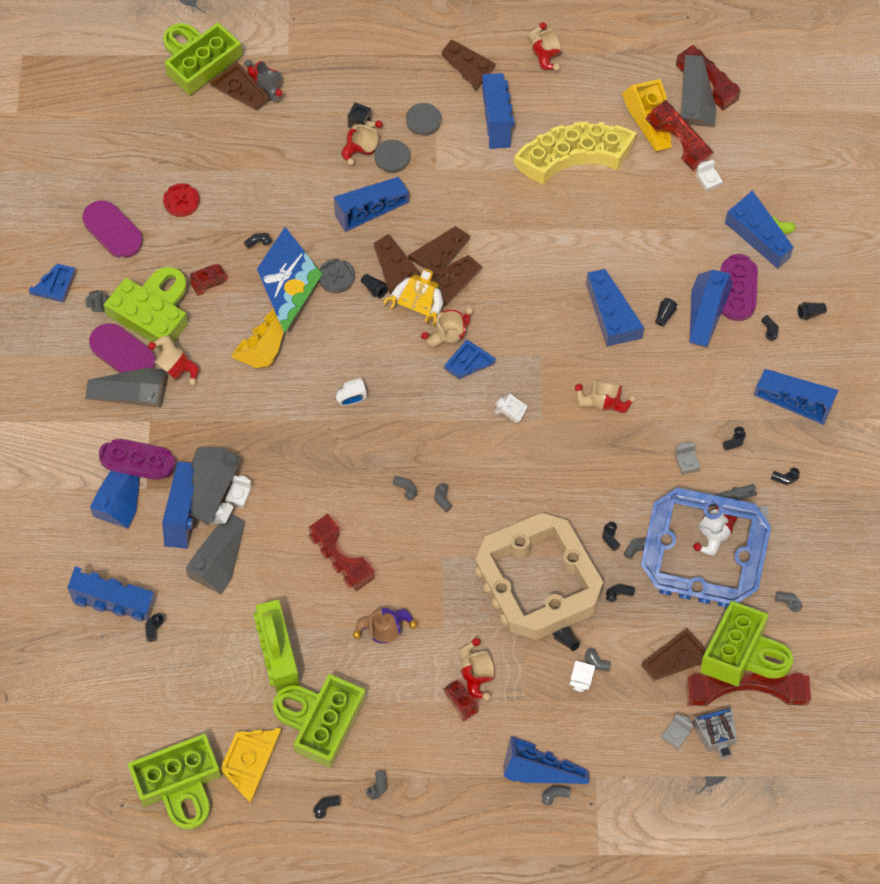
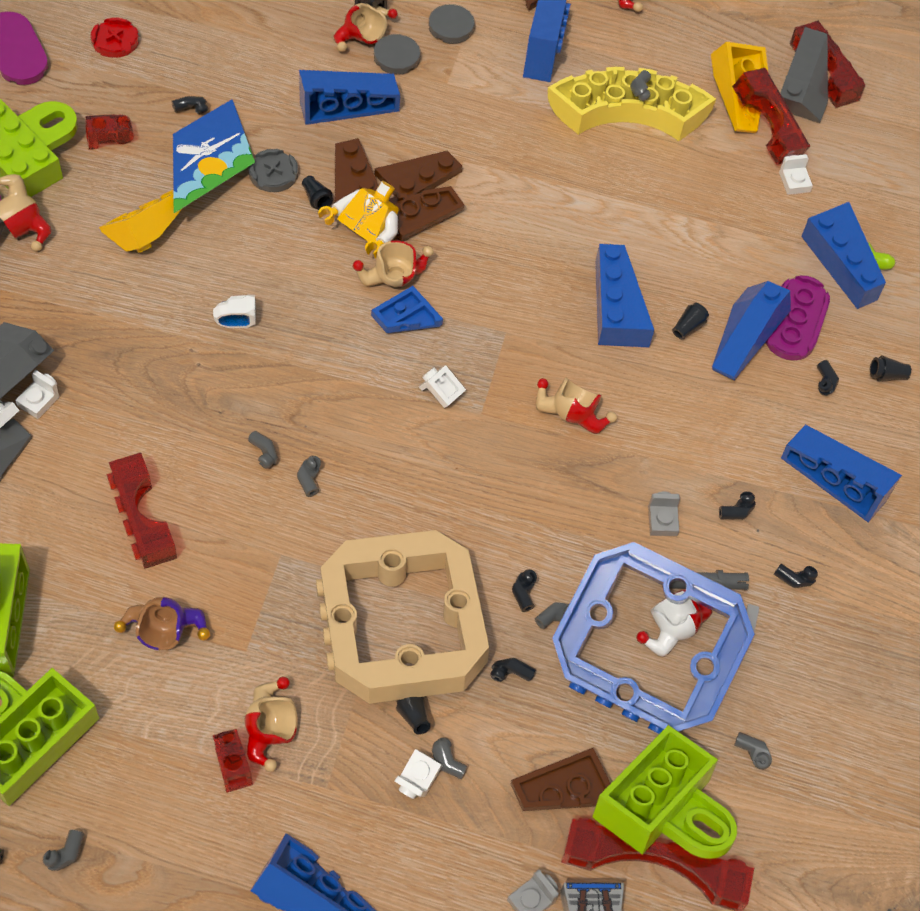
camera: 10 degrees right, 5 degrees down
none -> dark grey arm [630,70,651,101]

